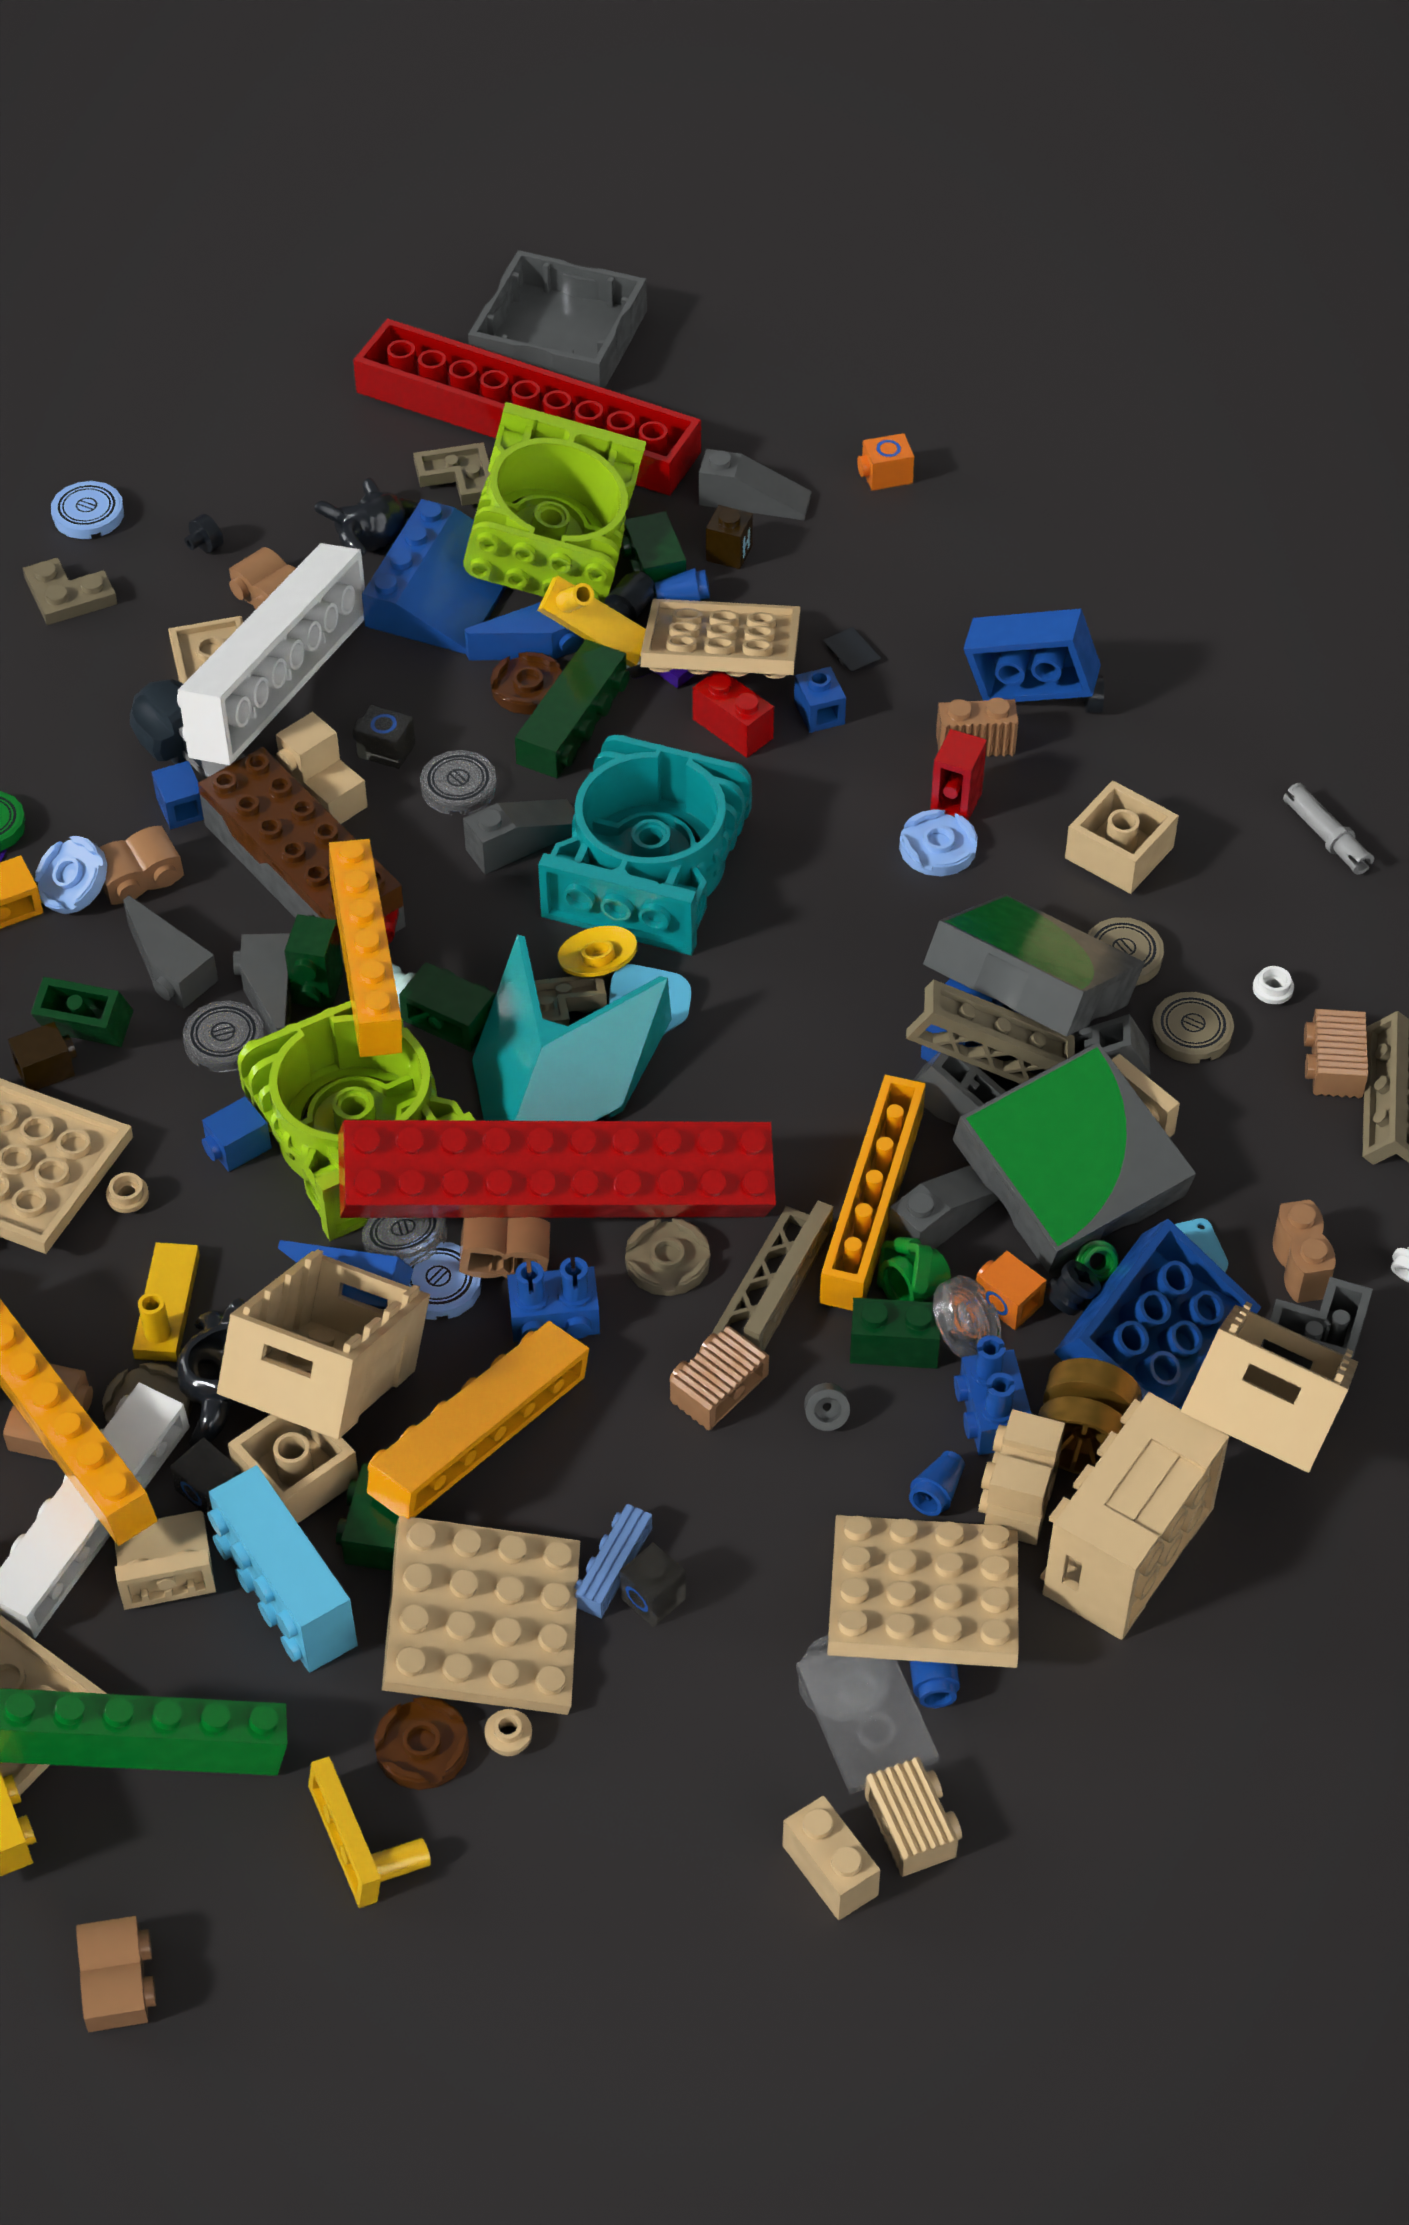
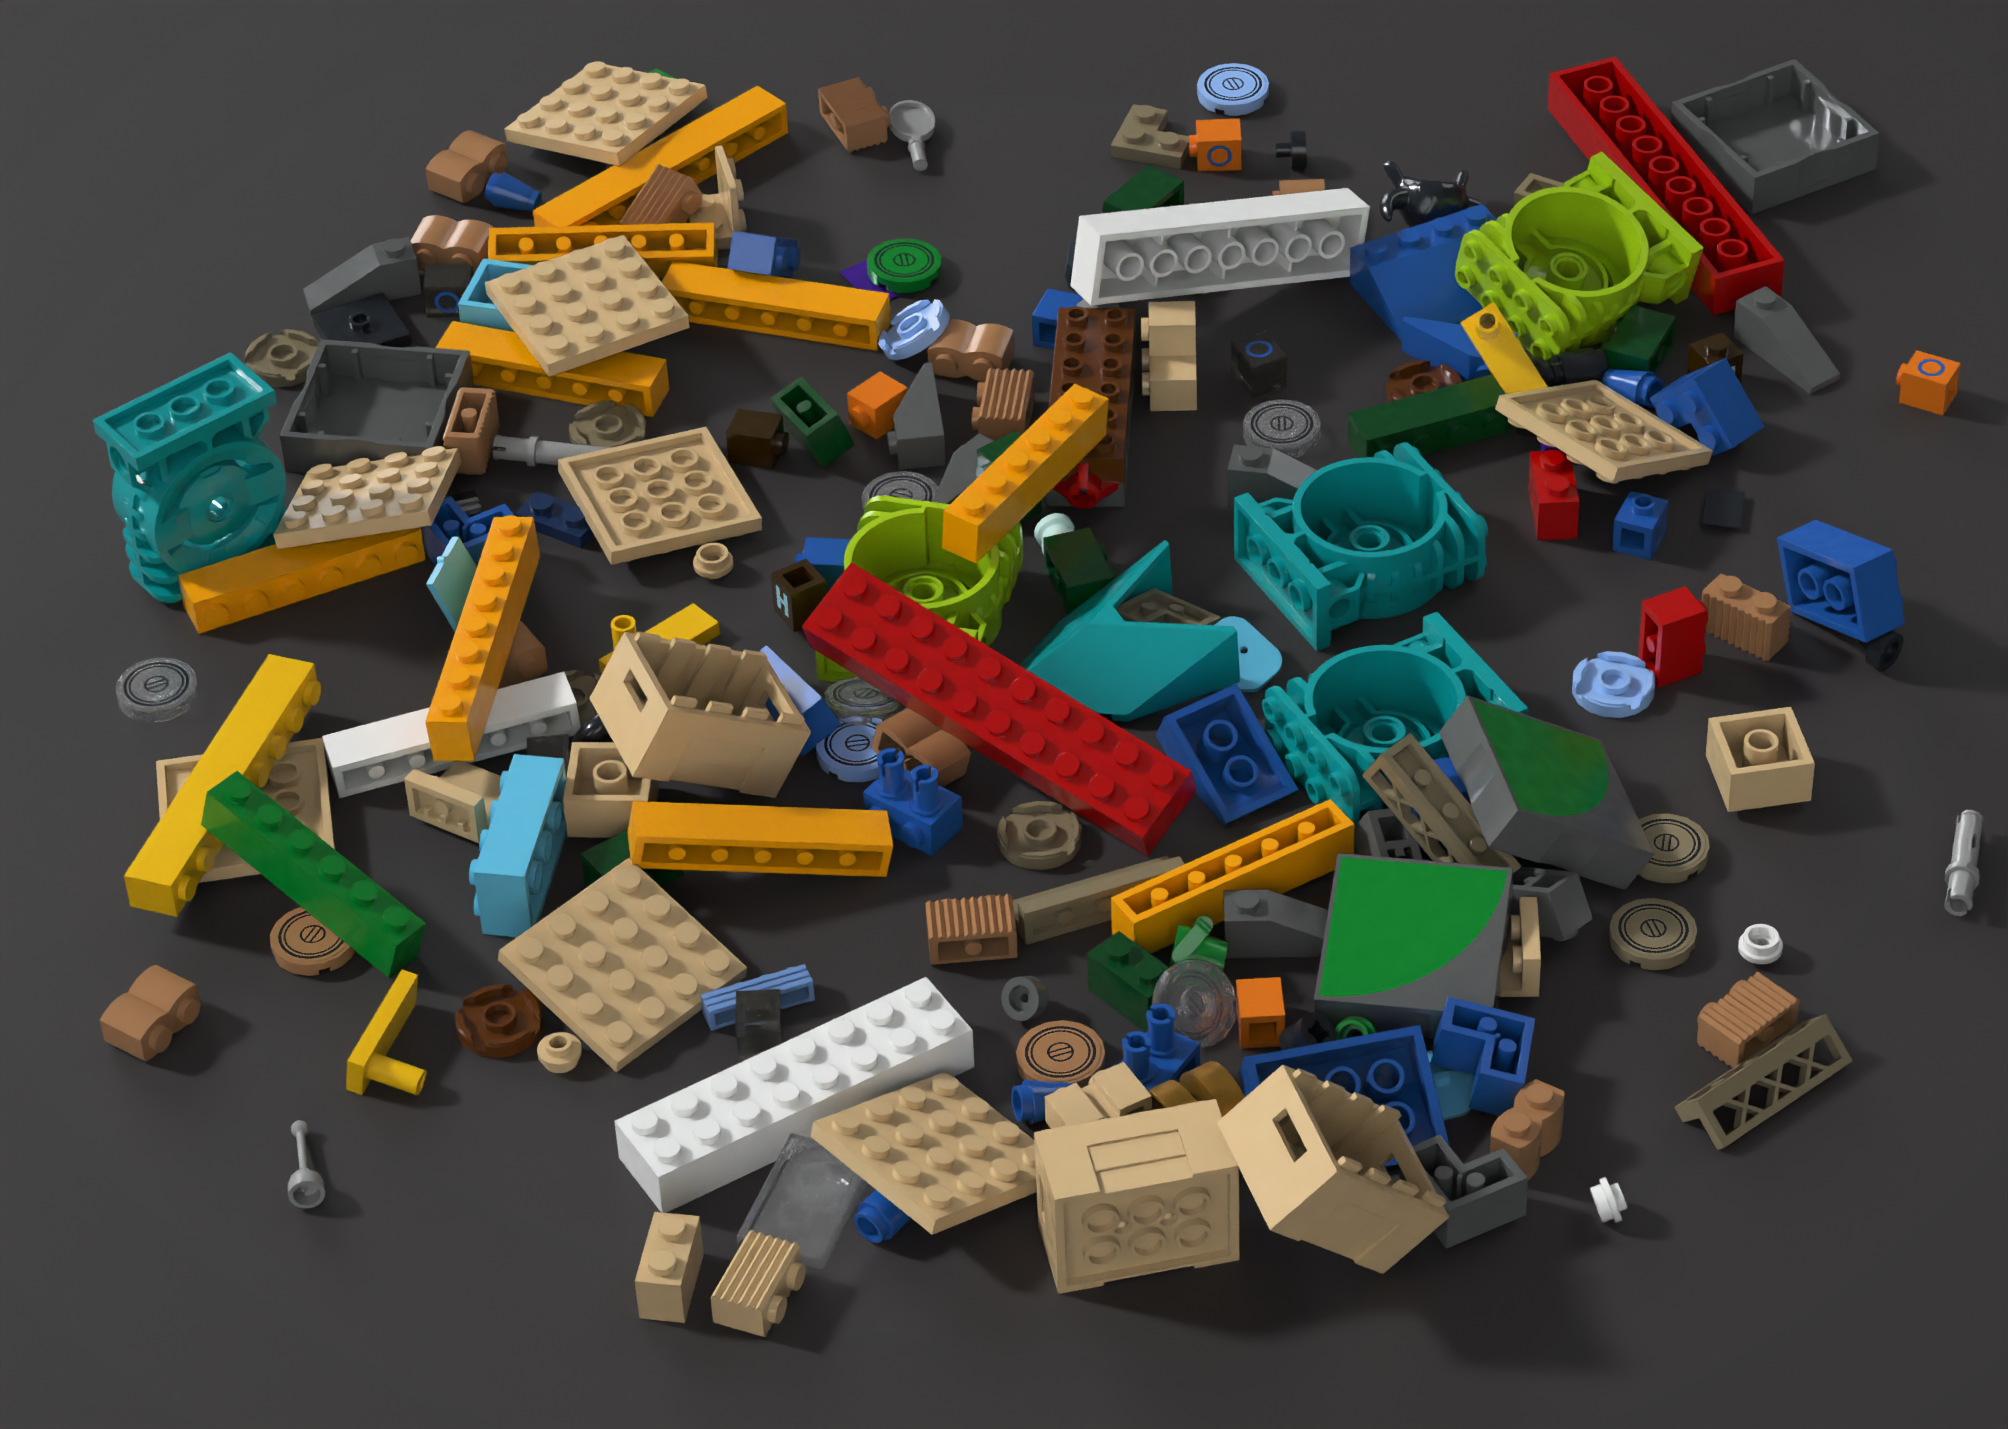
camera: 45 degrees right, 10 degrees down
yellow dish [558,926,638,977] -> none
none -> medium nougat tile [270,907,355,976]
none -> light grey hinge [288,1120,325,1208]
none -> white brick [614,977,975,1213]
none -> dark brown brick [771,559,827,632]
none -> orange brick [847,371,908,440]
none -> medium nougat brick [972,367,1035,441]
none -> medium nougat tile [1016,1020,1106,1088]
none -> dark green brick [1102,165,1184,213]
none -> blue slope [1156,683,1298,827]
none -> orange brick [1189,119,1242,172]
none -> teal brick [1262,612,1528,827]
none -> blue brick [1430,996,1535,1116]
none -> blue brick [1650,358,1765,456]

